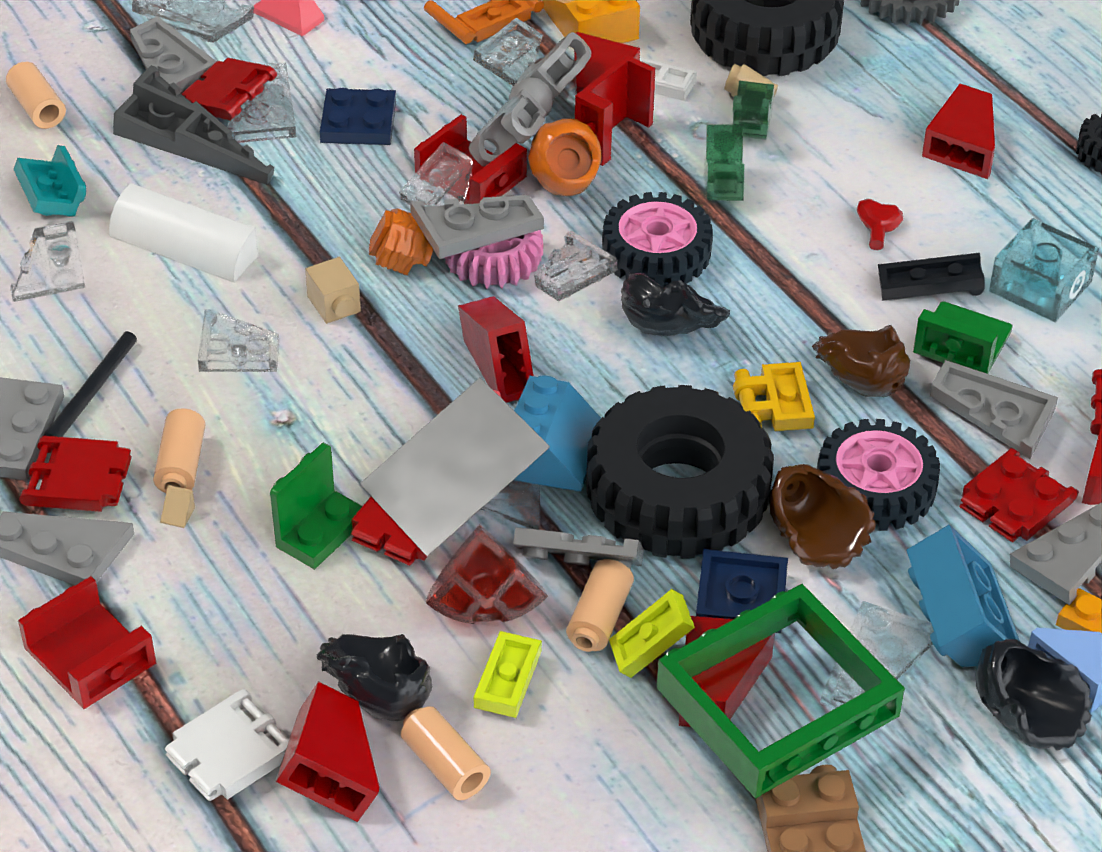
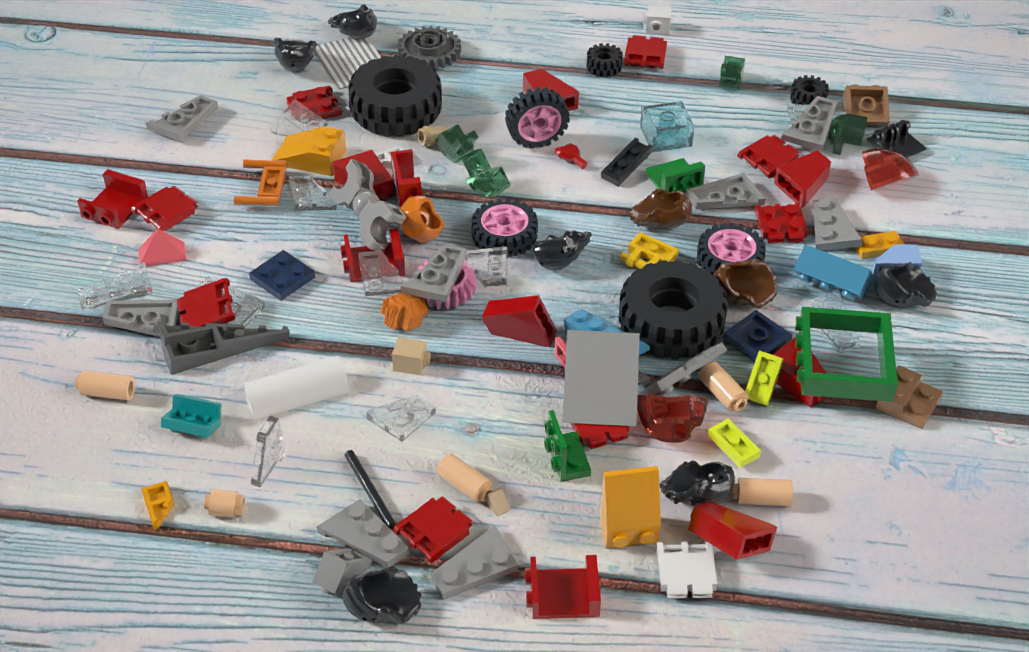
camera: 50 degrees left, 0 degrees up
none -> wheel [505,87,570,149]
none -> light orange slope [600,466,661,549]

